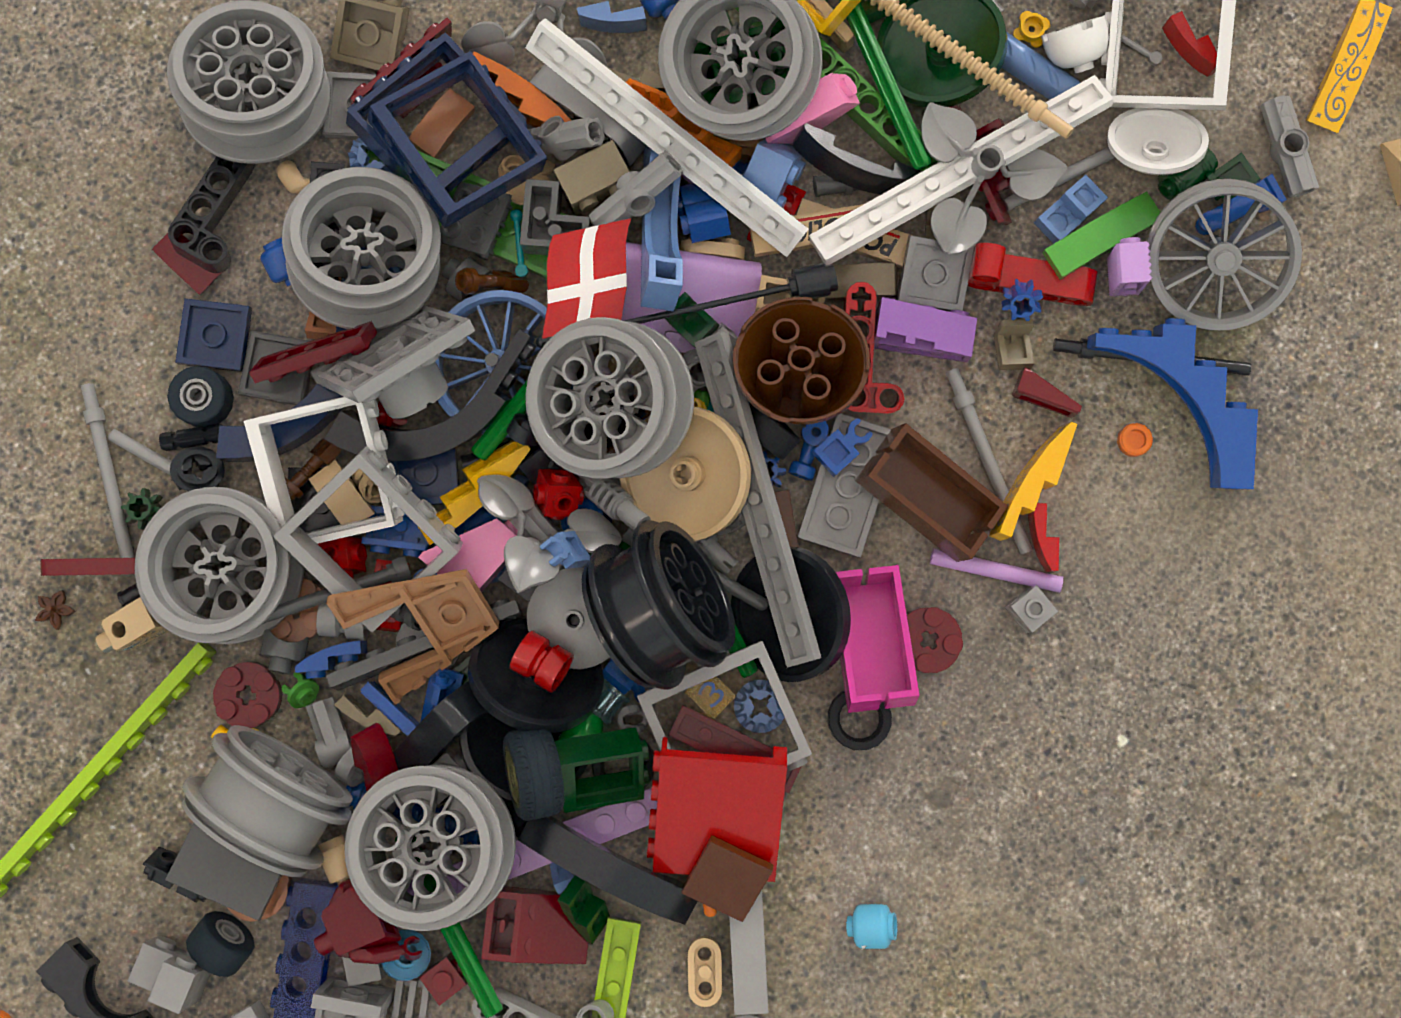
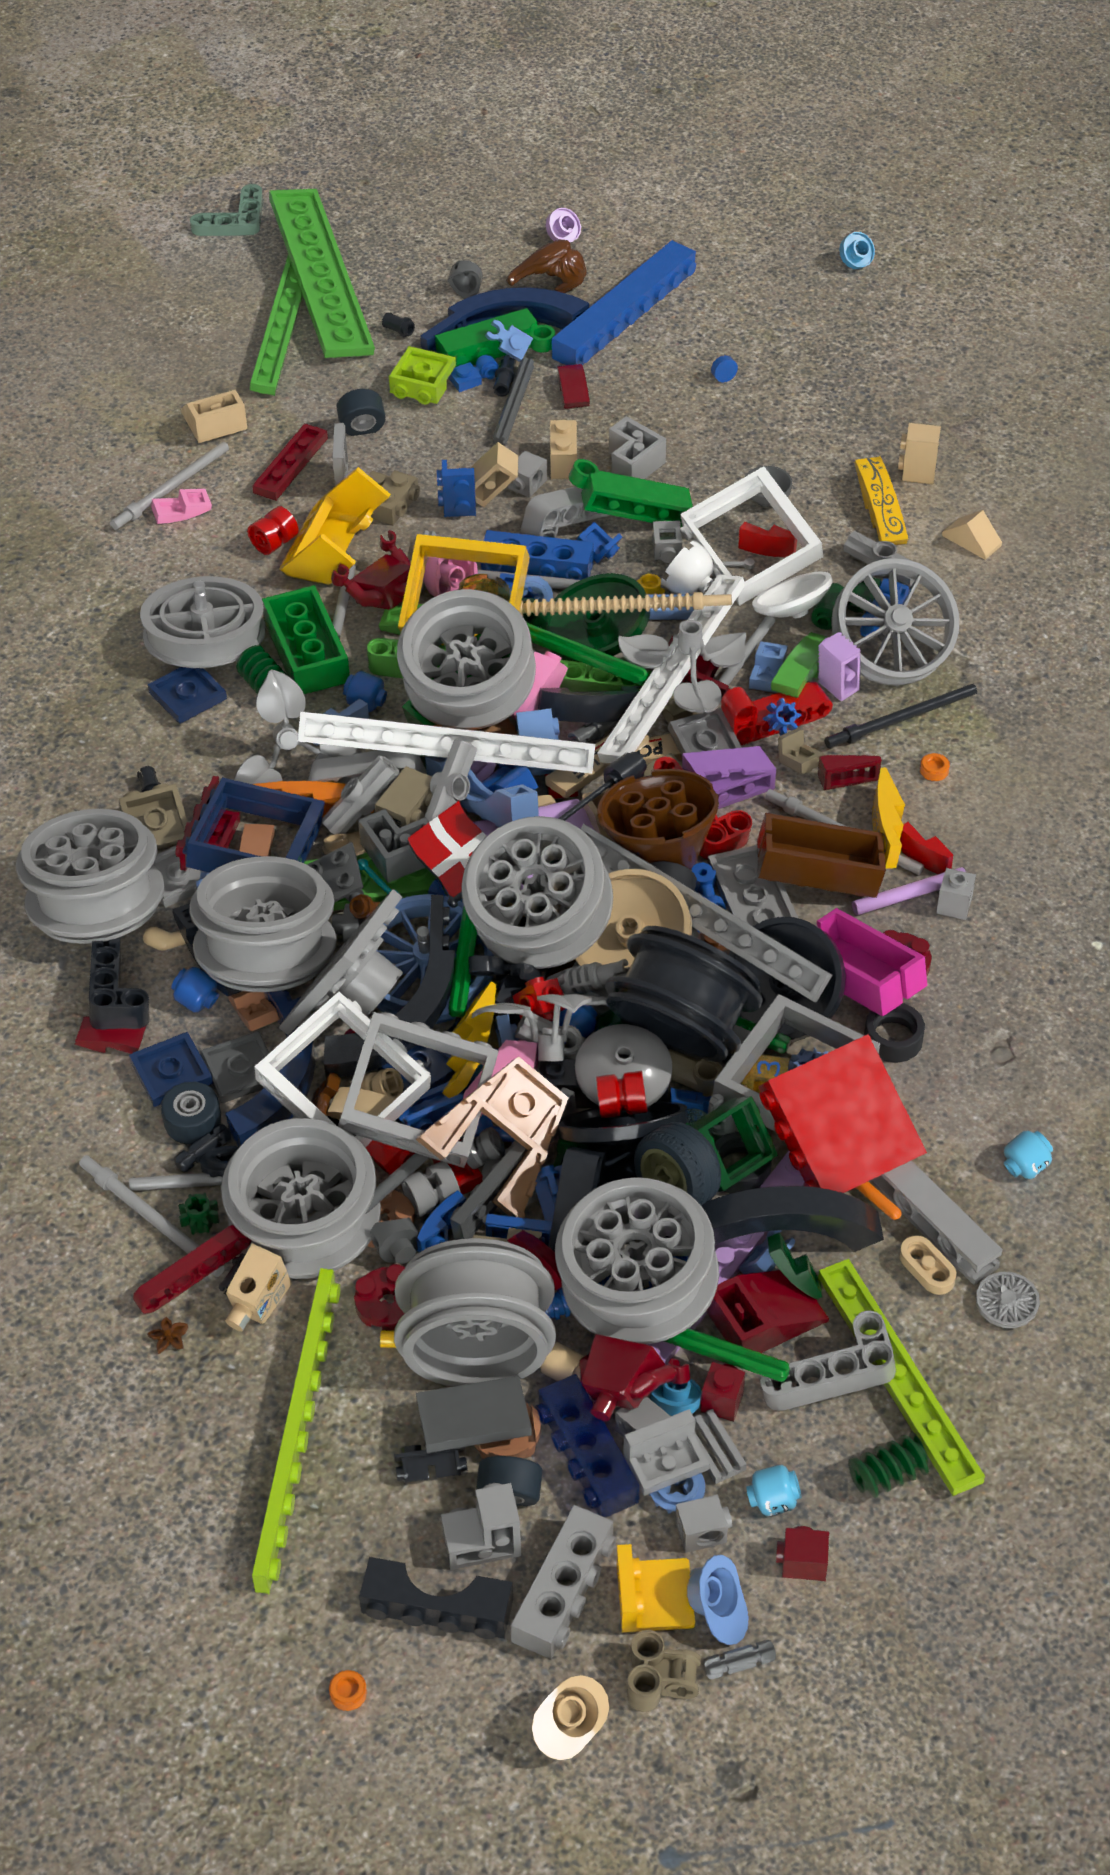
camera: 40 degrees left, 35 degrees down
dark red plate [249,321,378,384] -> none
dark blue window [368,51,547,228] -> none
medium blue plate [540,531,590,569] -> none
reddish brown tile [681,835,774,922] -> none
blue plate [811,418,873,477] -> none
blue arch [1087,318,1258,490] -> none

